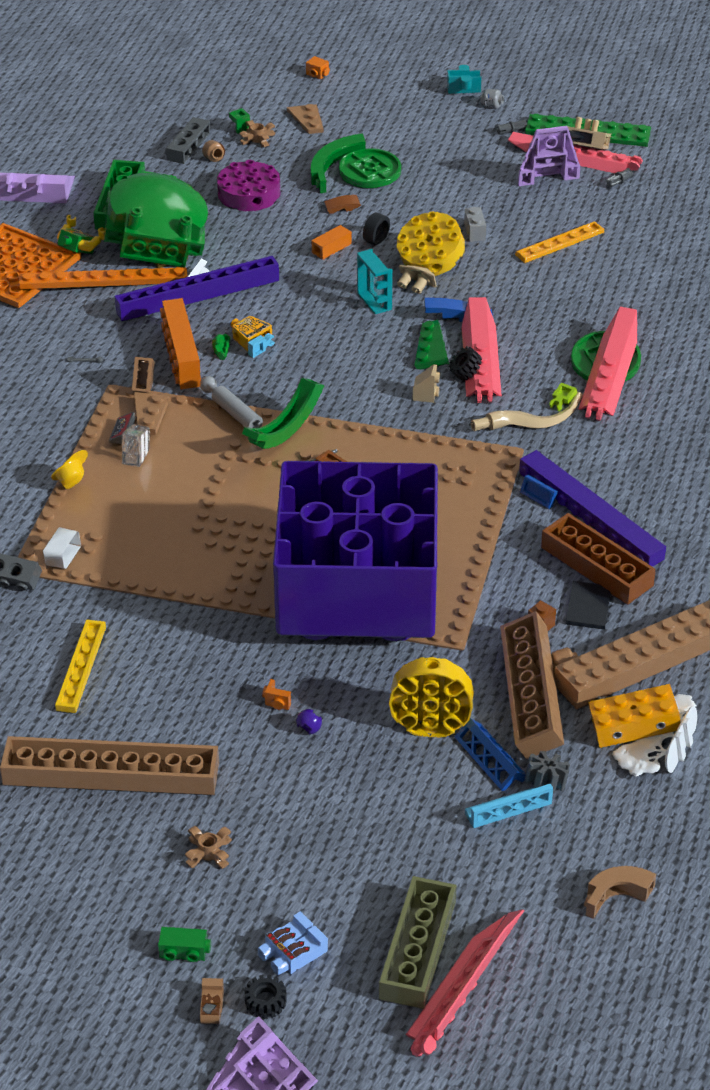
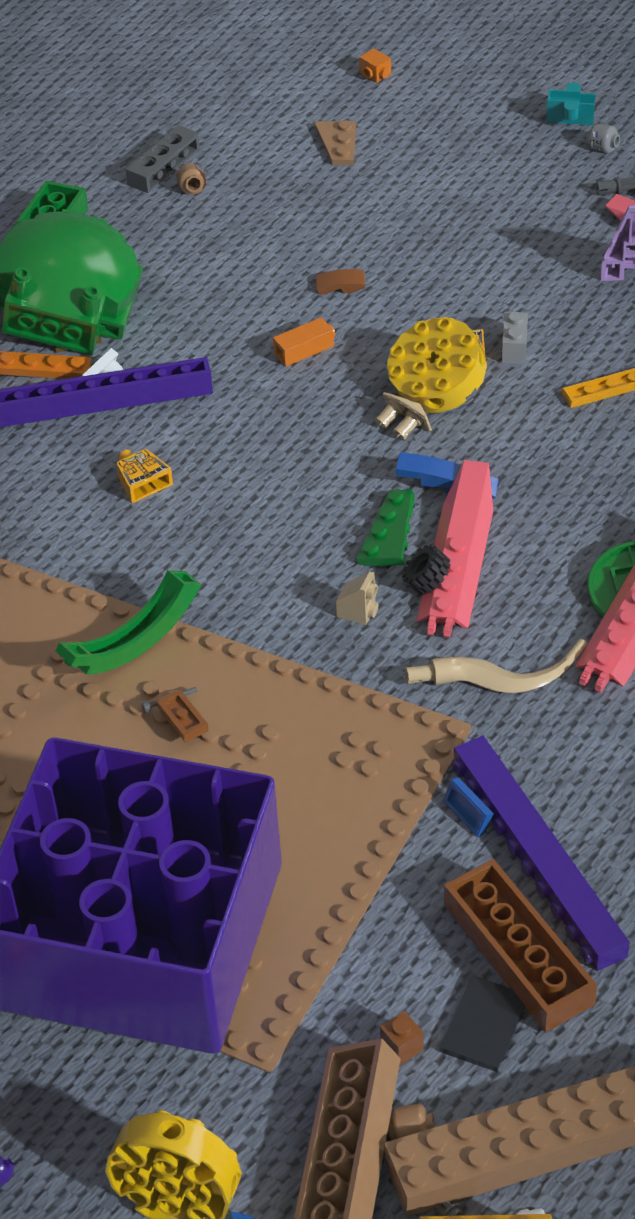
camera: 15 degrees right, 5 degrees up
orange brick [160,298,201,390] -> none
light grey piece [200,376,263,428] -> none
green plate [212,334,231,360] -> none
magenta brick [217,159,281,211] -> none
green panel [229,108,250,134] -> none
medium nougat pin [240,120,275,147] -> none
medium azure plate [248,333,275,358] -> none
green arch [311,133,366,193] -> none
green plate [339,148,401,188] -> none
teal window [357,249,393,315] -> none
black tyre [363,212,390,245] -> none
lime plate [550,383,577,411] -> none

